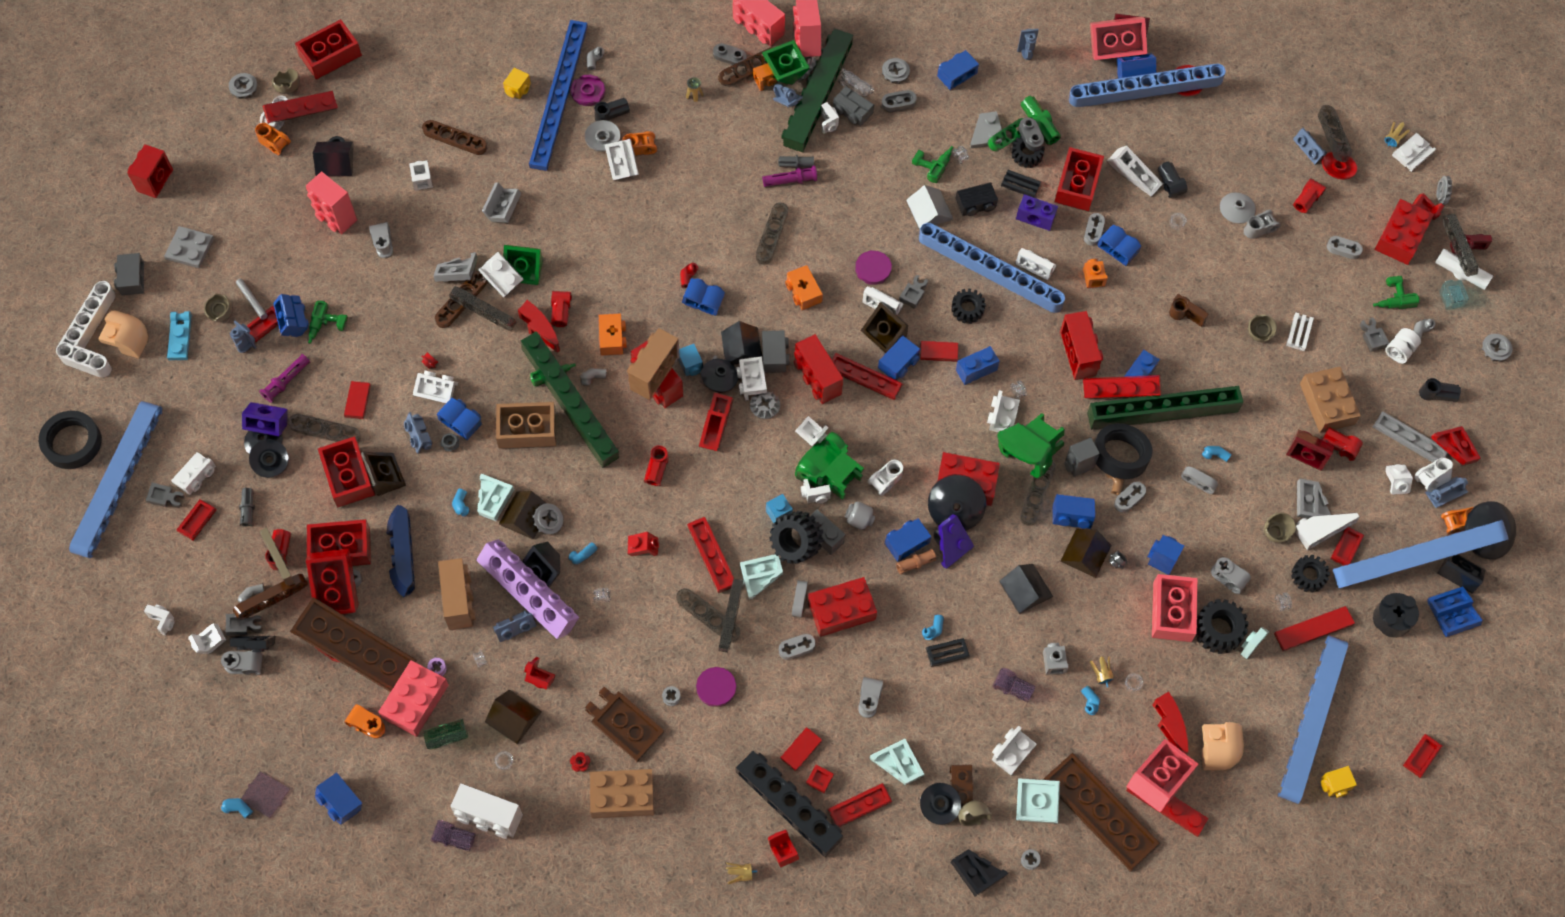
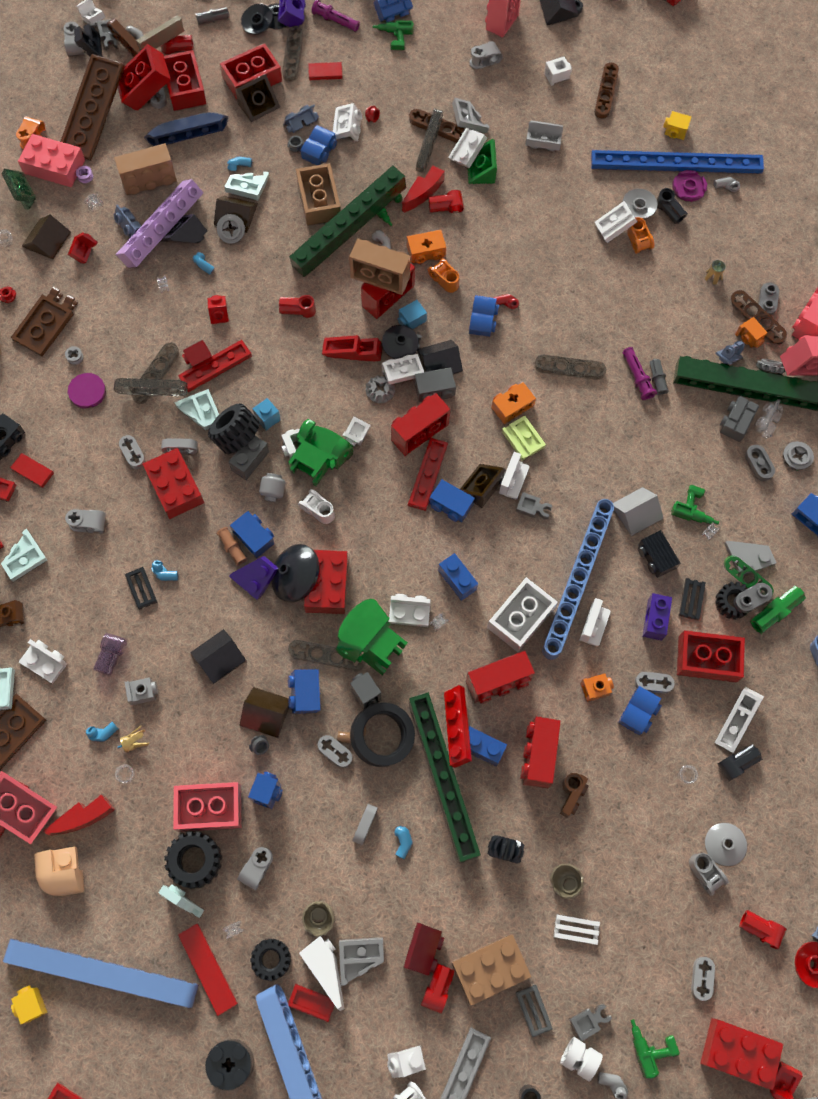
camera: 80 degrees right, 5 degrees up
green slope [762,40,810,85] -> none
white bracket [821,102,839,134] -> none
magenta tile [855,250,892,285] -> none
red tile [920,341,958,362] -> none
black tyre [951,288,986,324] -> none
none -> red brick [182,340,212,367]
none -> orange piece [428,258,459,293]
none -> white brick [487,577,558,652]
none -> black gear [488,835,525,864]
none -> yellowish green plate [502,416,546,461]
none -> dark grey tile [515,984,553,1038]
none -> red brick [520,716,561,789]

